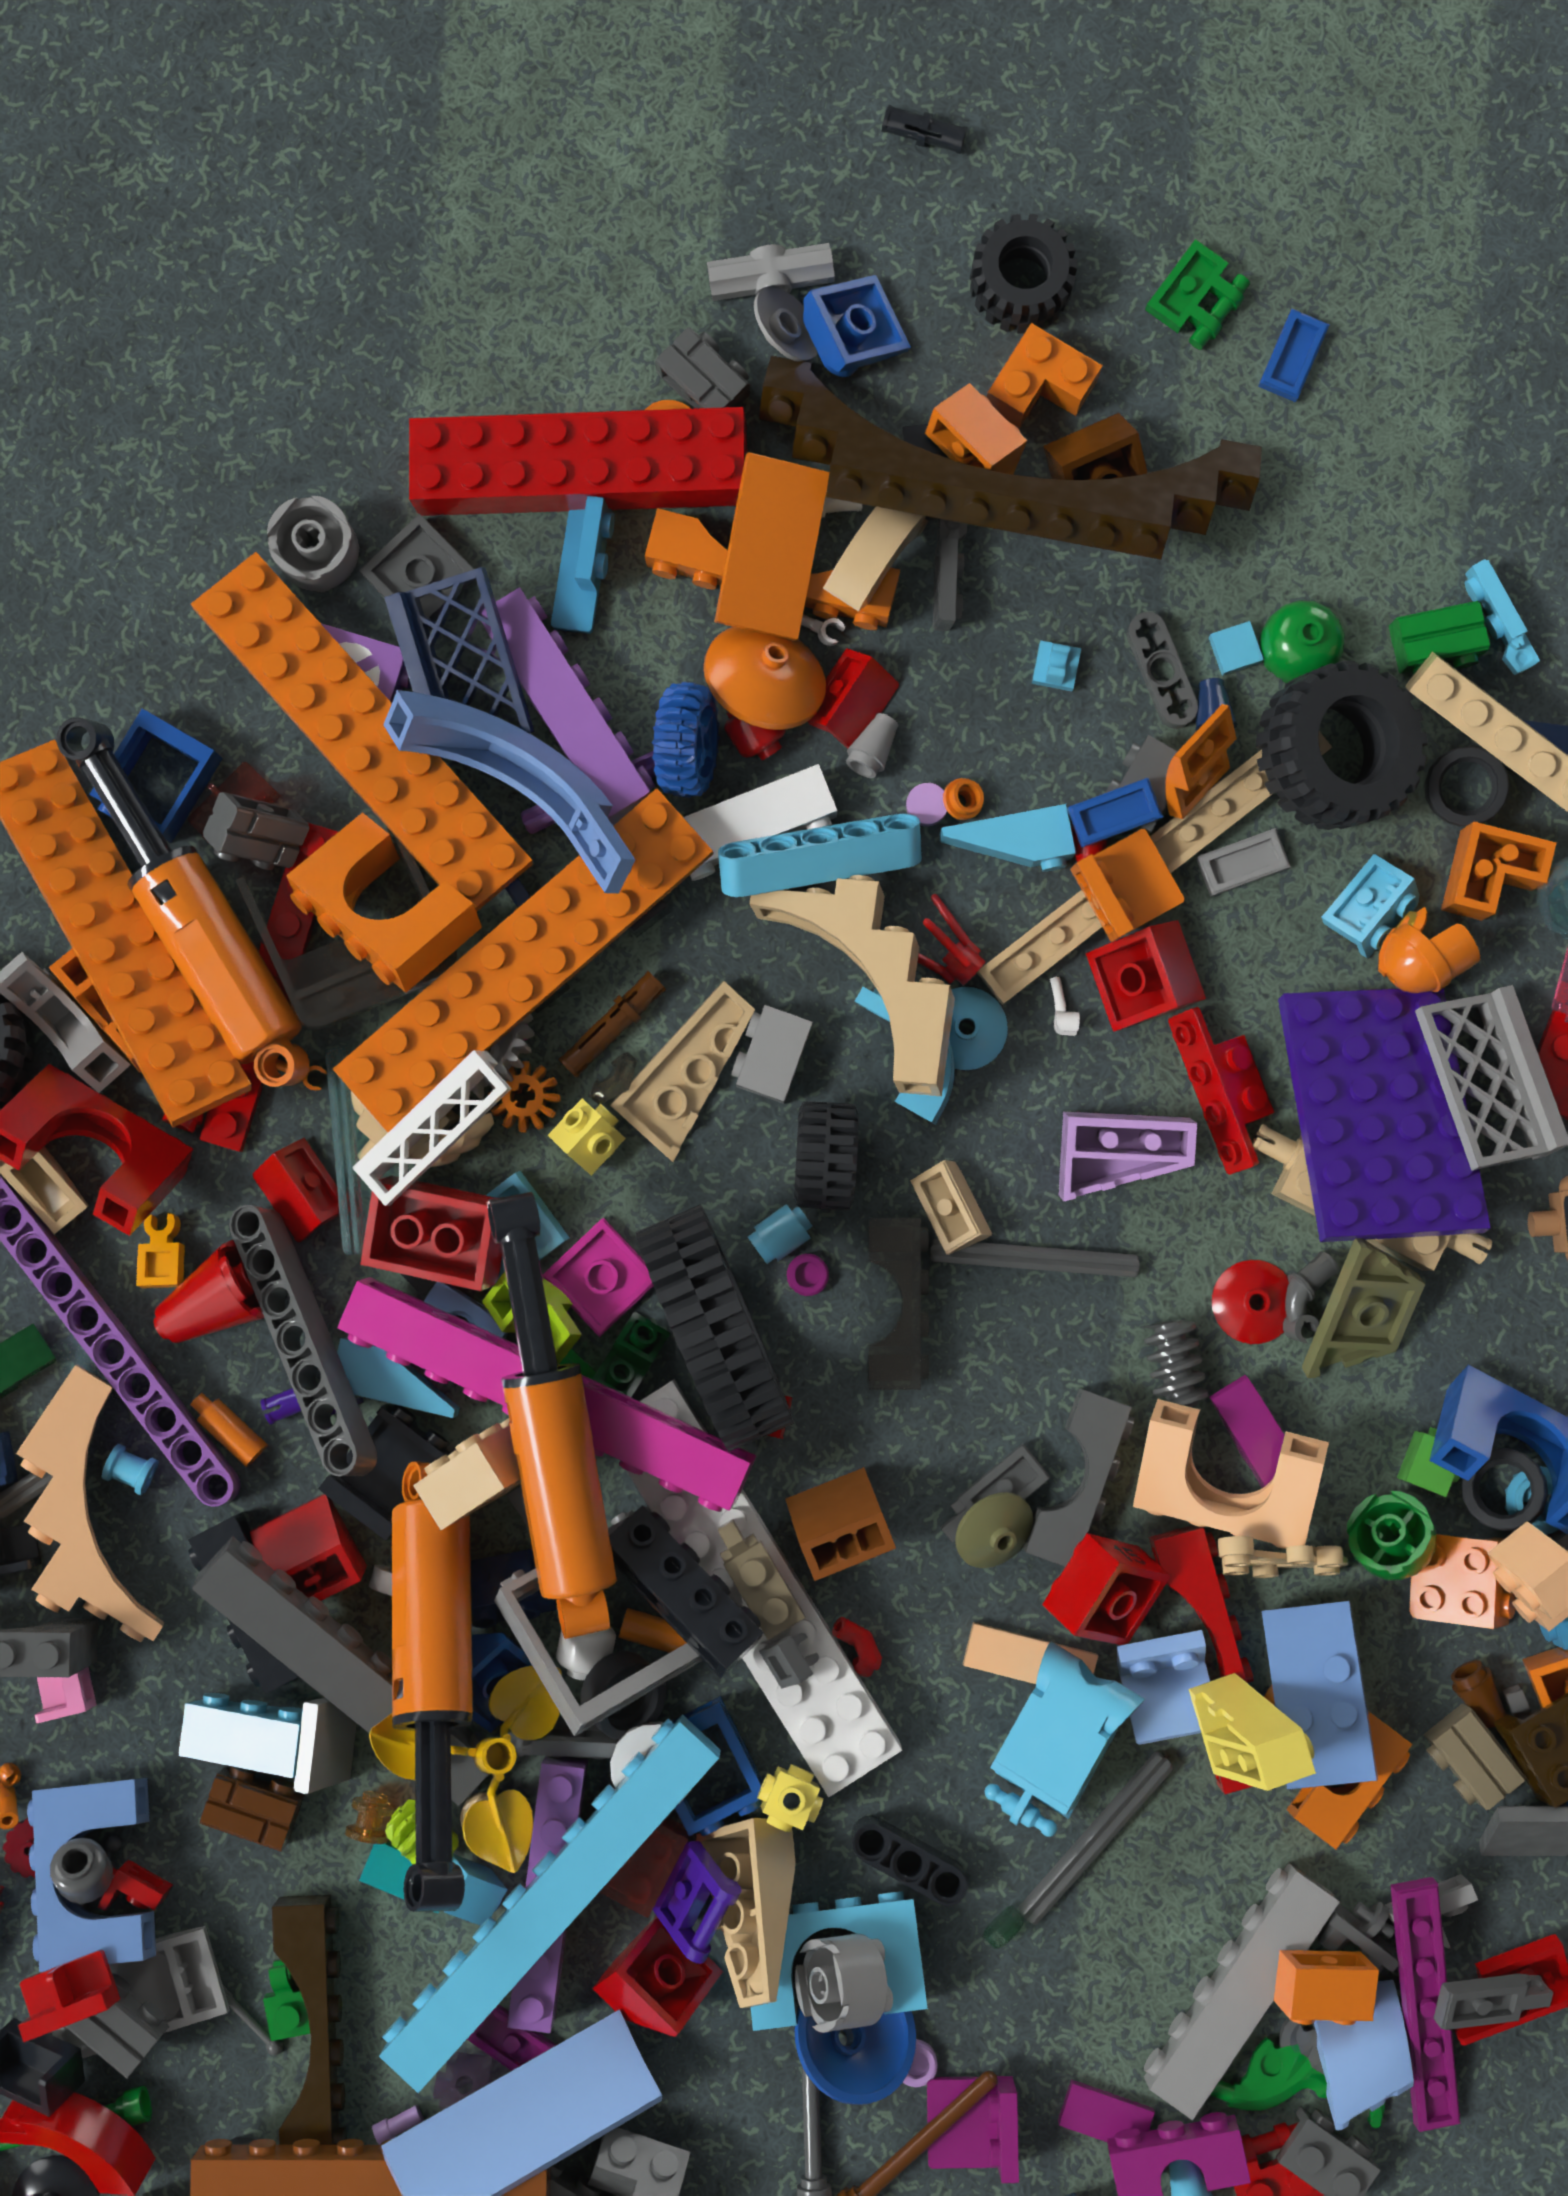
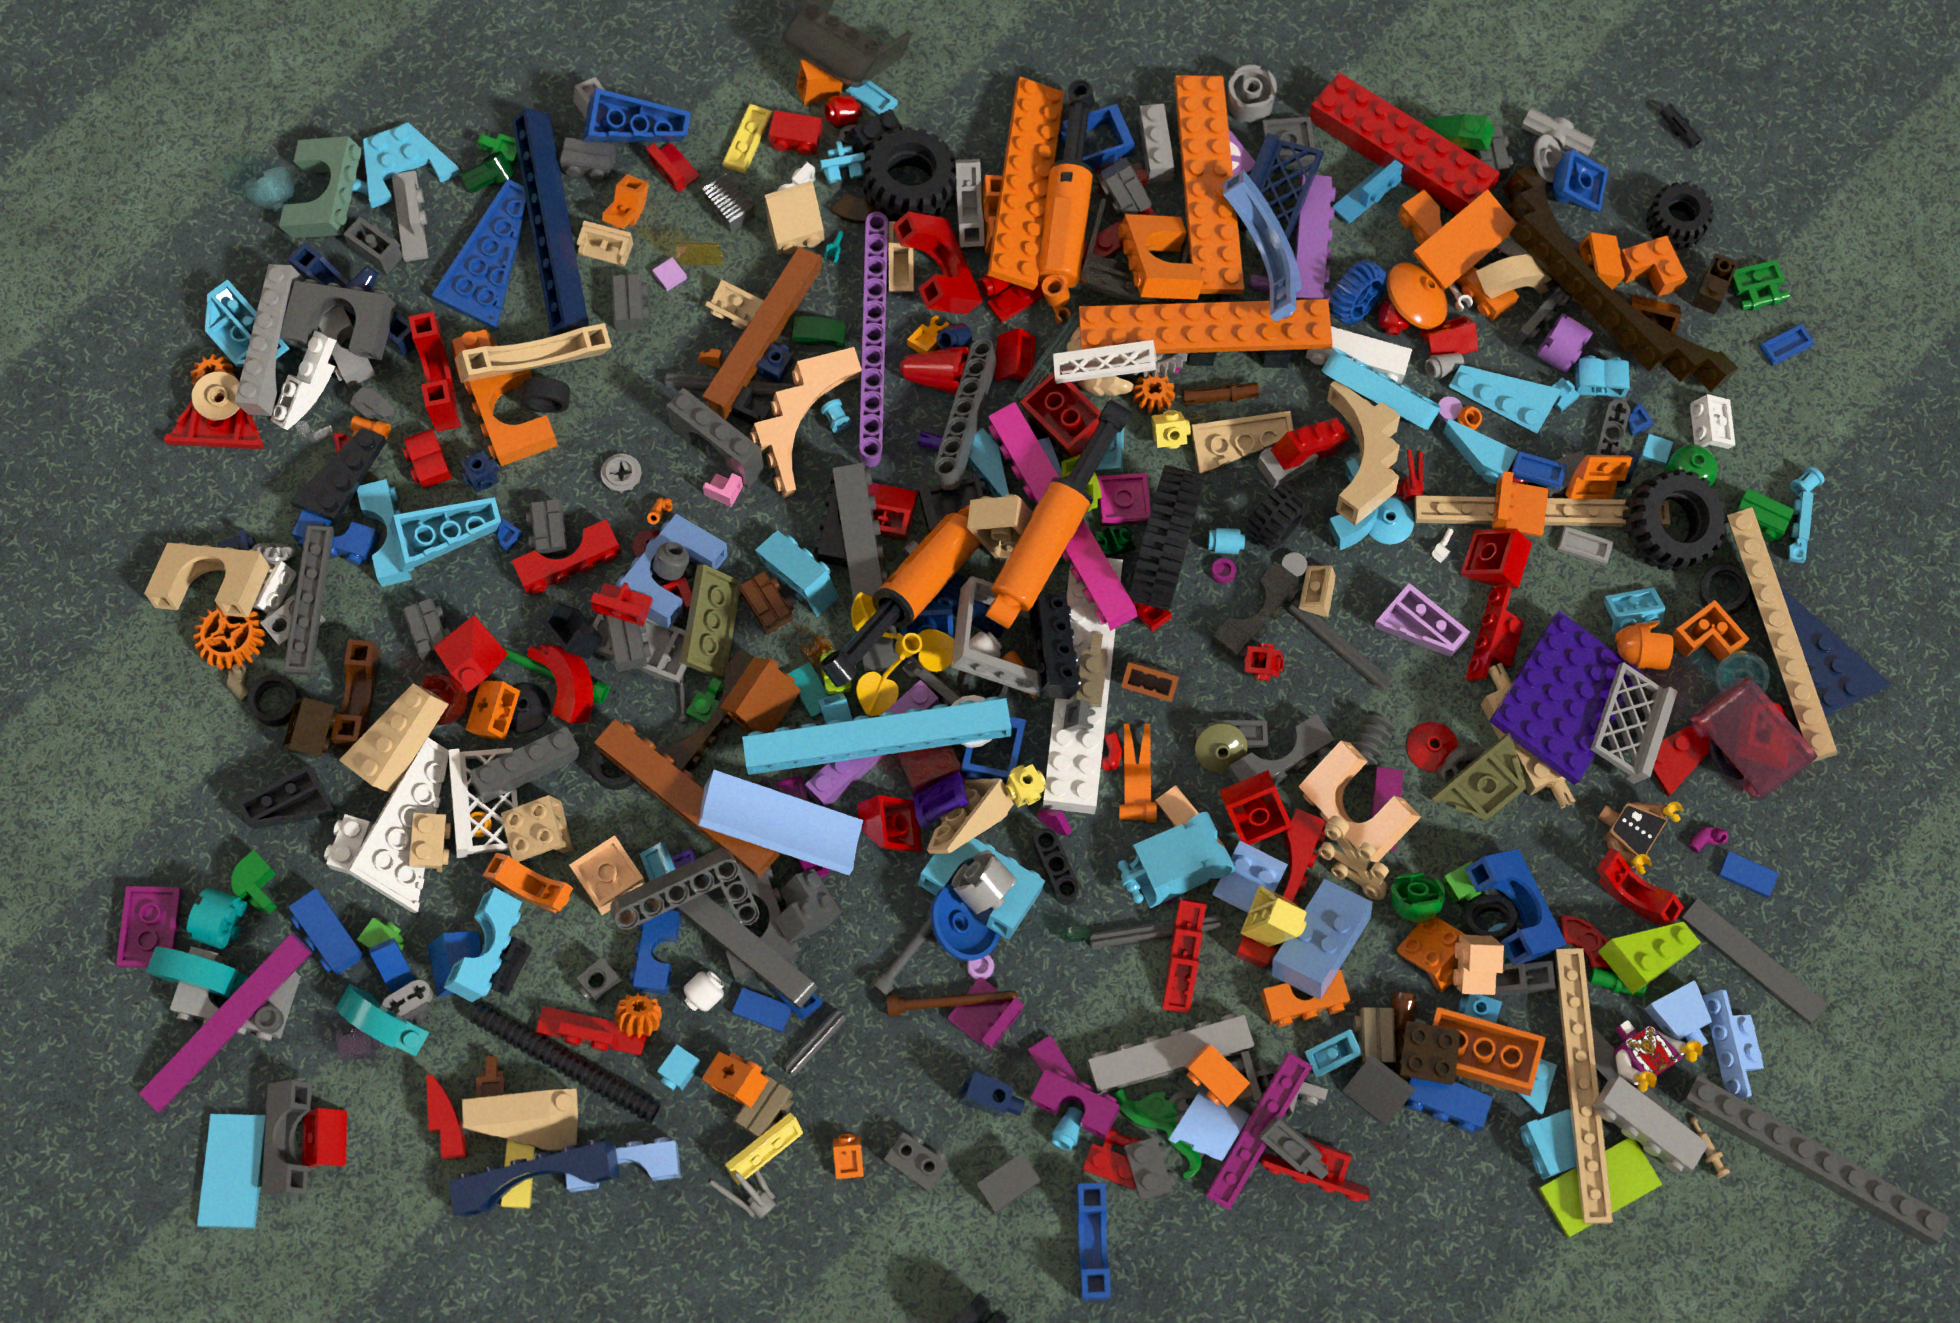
camera: 35 degrees right, 15 degrees down
orange cylinder [190,1393,268,1467] -> none
light grey tile [294,1697,357,1794] -> none
none -> olive plate [680,564,742,679]
none -> dark orange brick [720,656,801,734]
none -> dark blue brick [937,323,972,349]
none -> magenta tile [1037,809,1072,836]
none -> orange flag [1119,724,1157,823]
none -> light grey brick [1138,104,1174,183]
none -> red slope [1162,898,1207,1013]
none -> red brick [1244,643,1284,681]
none -> red arch [1271,418,1350,470]
none -> light grey tile [1281,552,1307,579]
none -> medium azure slope [1305,1029,1363,1077]
none -> green slope [1423,114,1495,151]
none -> medium azure wing [1449,365,1562,434]
none -> medium lavender brick [1536,313,1593,373]
none -> medium azure brick [1575,356,1630,397]
none -> blue tile [1627,403,1654,436]
none -> white bracket [1690,394,1735,449]
none -> dark brown slope [1691,253,1738,315]
none -> medium azure bush [1790,466,1825,497]

